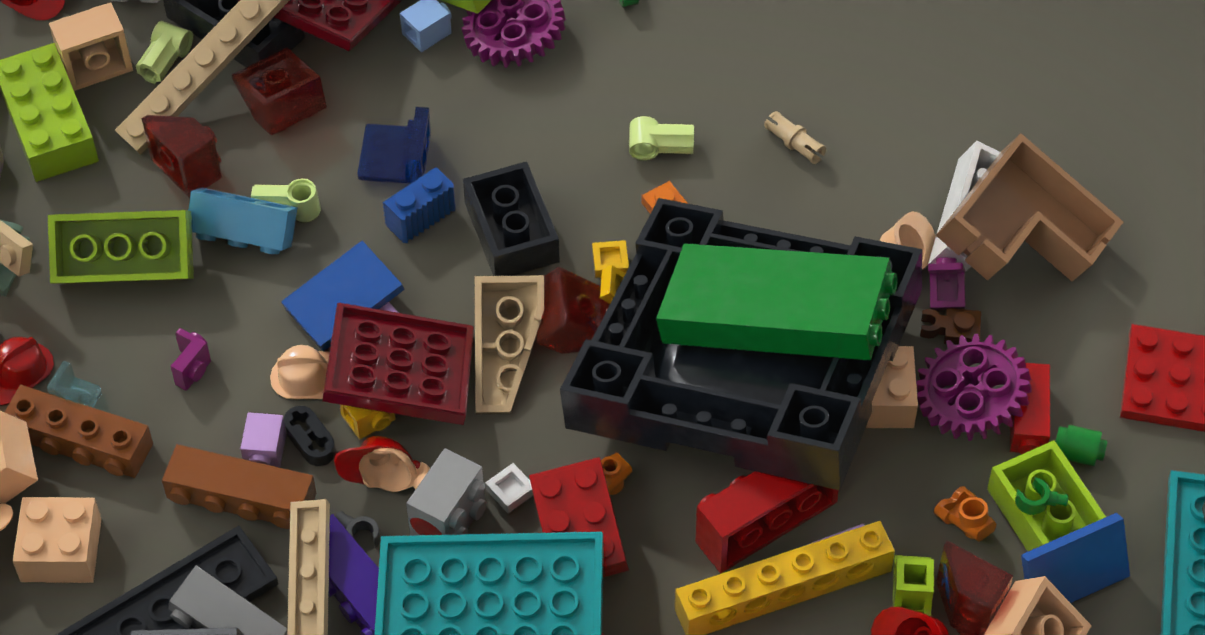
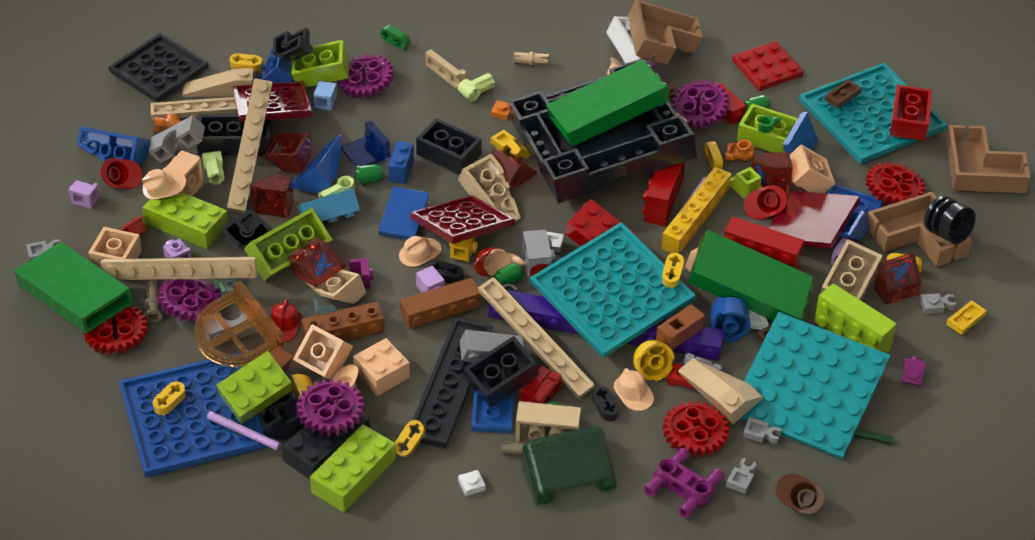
camera: 40 degrees left, 10 degrees down
none -> light nougat piece [142,169,186,200]
none -> black brick [221,208,272,250]
none -> clear red slope [287,238,345,287]
none -> blue wedge [290,134,343,194]
none -> tan wedge [293,260,366,304]
none -> green brick [355,164,383,184]
none -> tan hinge [426,49,466,89]
none -> green brick [493,263,523,286]
none -> yellow beam [704,141,723,170]

